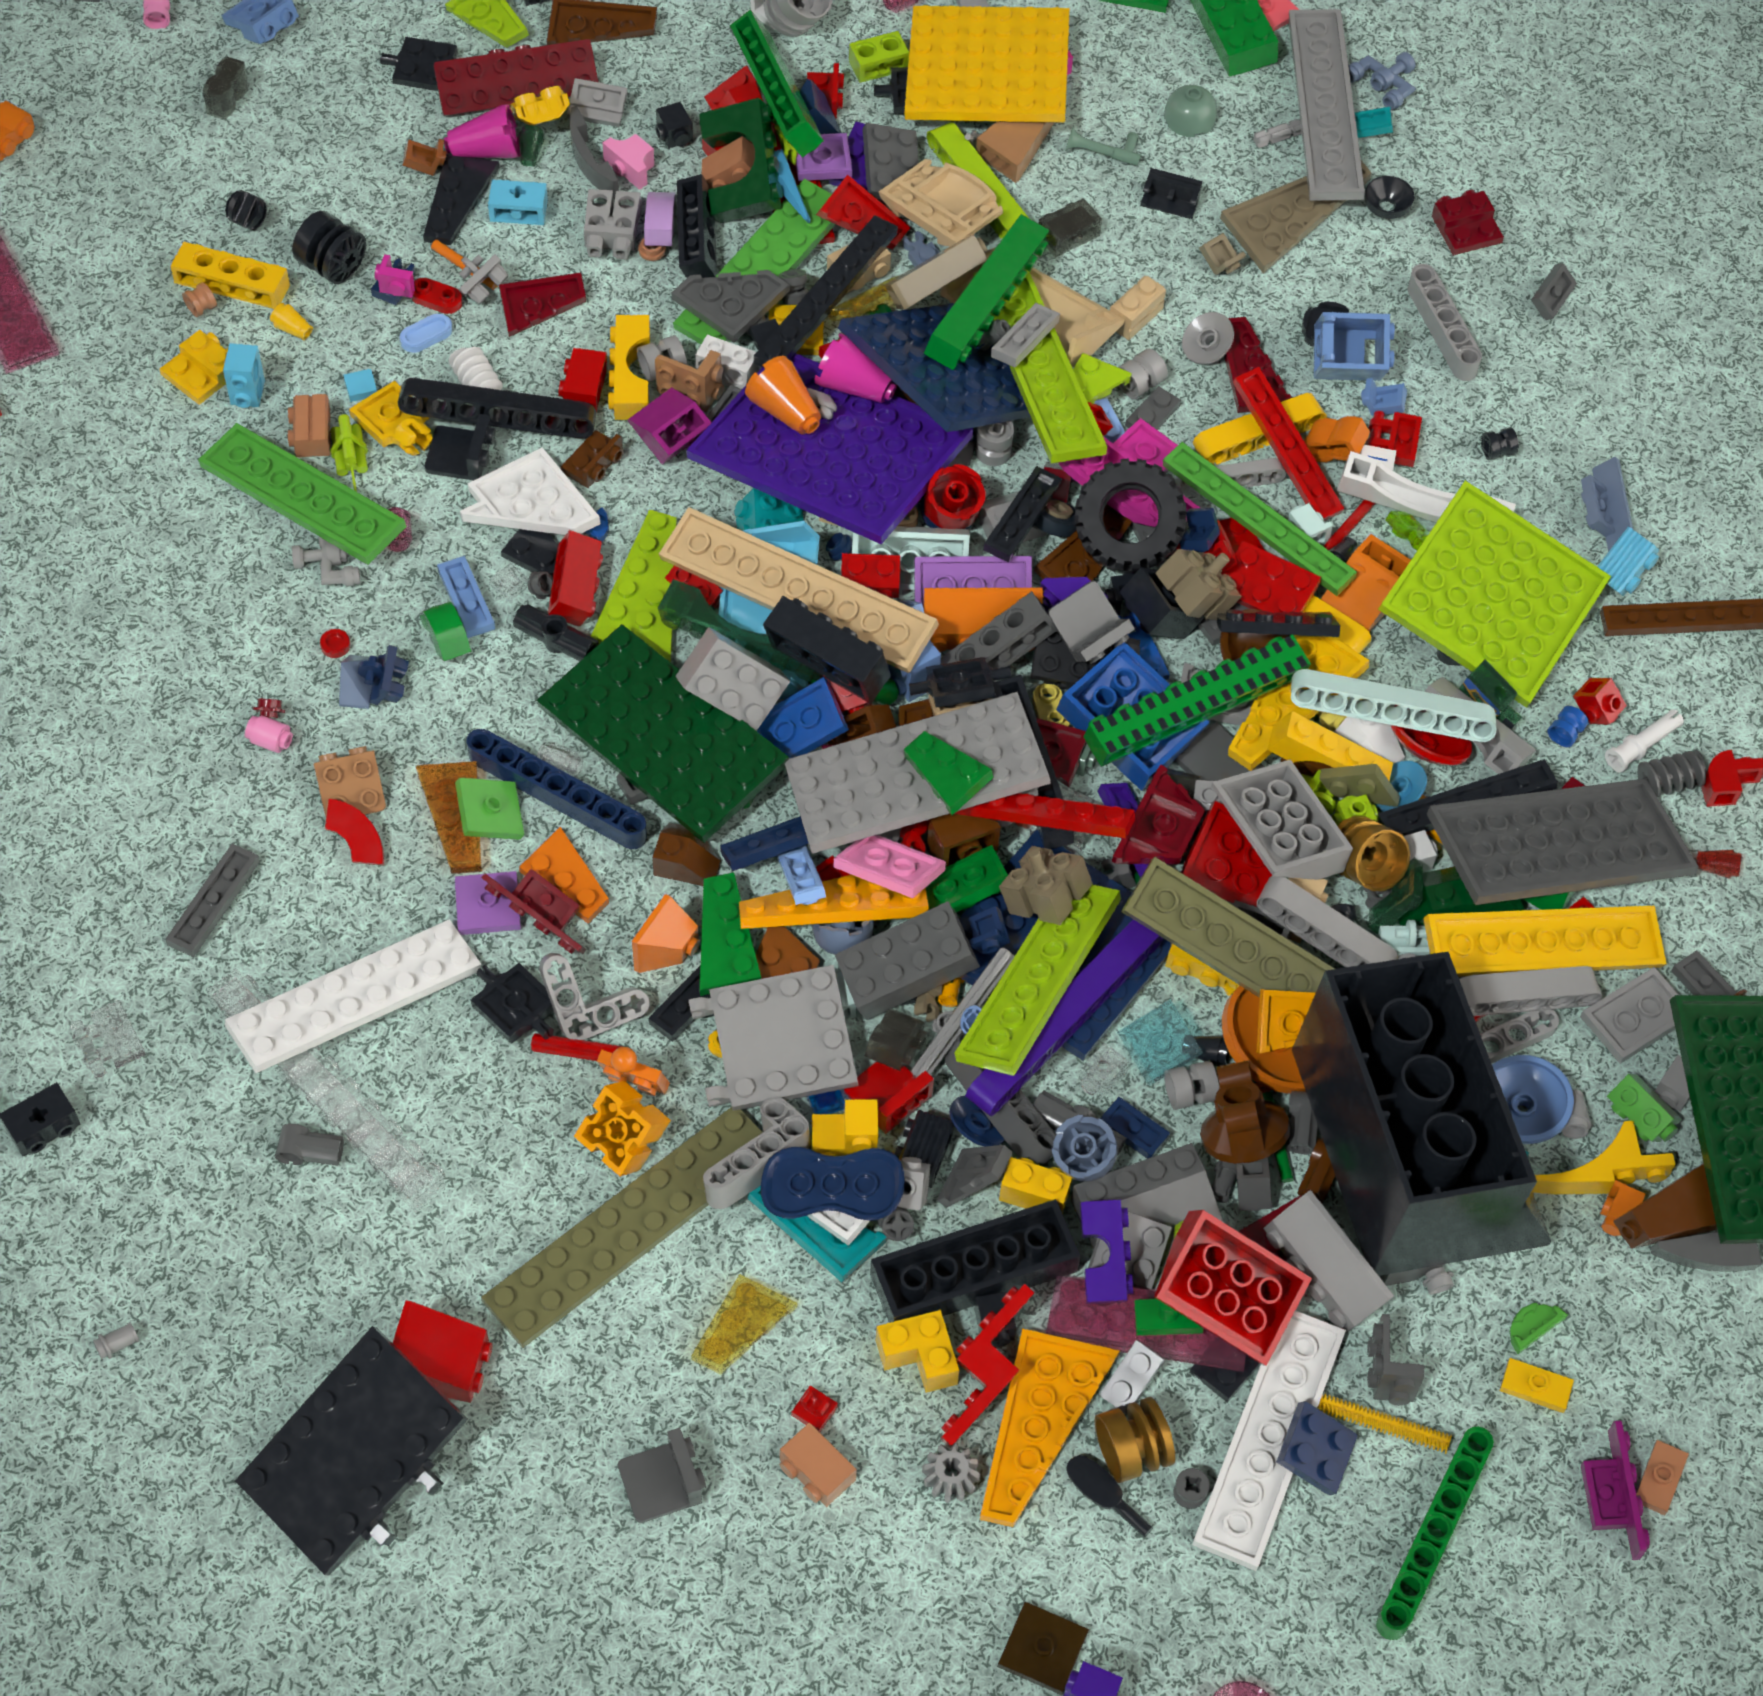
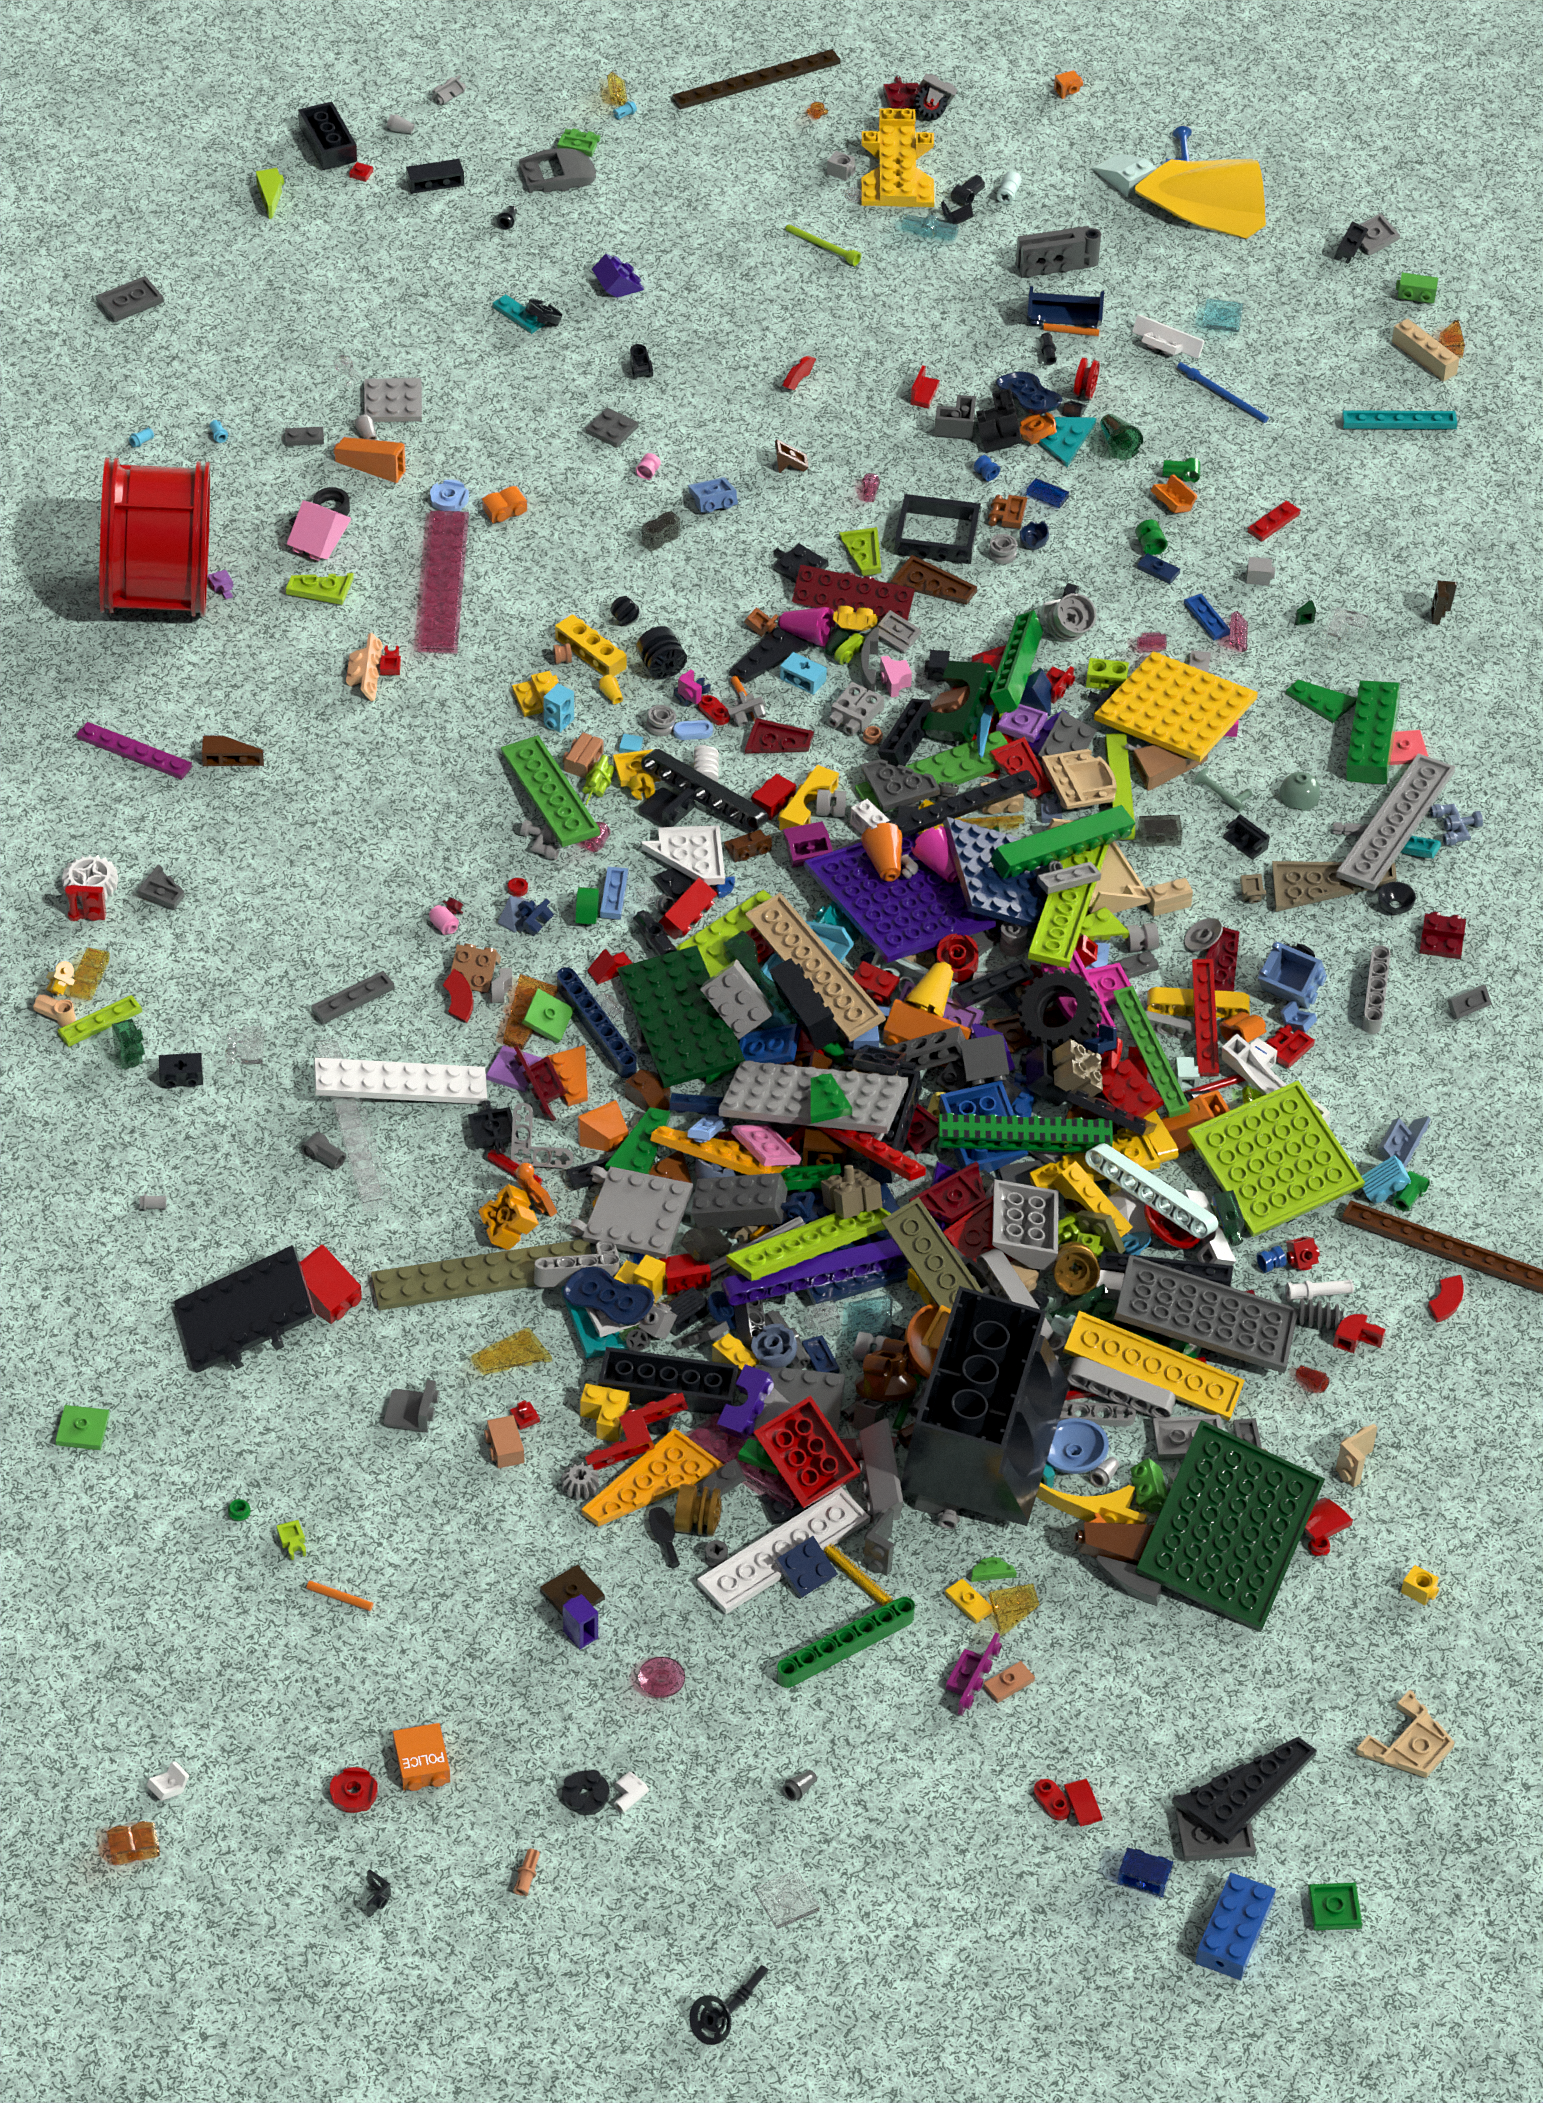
camera: 30 degrees right, 10 degrees down
lavender slope [644,192,676,246] -> none
medium nougat bracket [655,350,724,412] -> none
slope [884,235,988,310] -> none
black wheel [1481,427,1519,460] -> none
none -> light grey piece [491,968,512,1003]
none -> red slope [587,949,632,985]
none -> light grey wheel [646,705,676,736]
none -> lime plate [834,633,865,665]
none -> yellow cone [903,961,954,1017]
none -> clear yellow wing [988,1583,1040,1636]
none -> green piece [1392,1171,1430,1212]

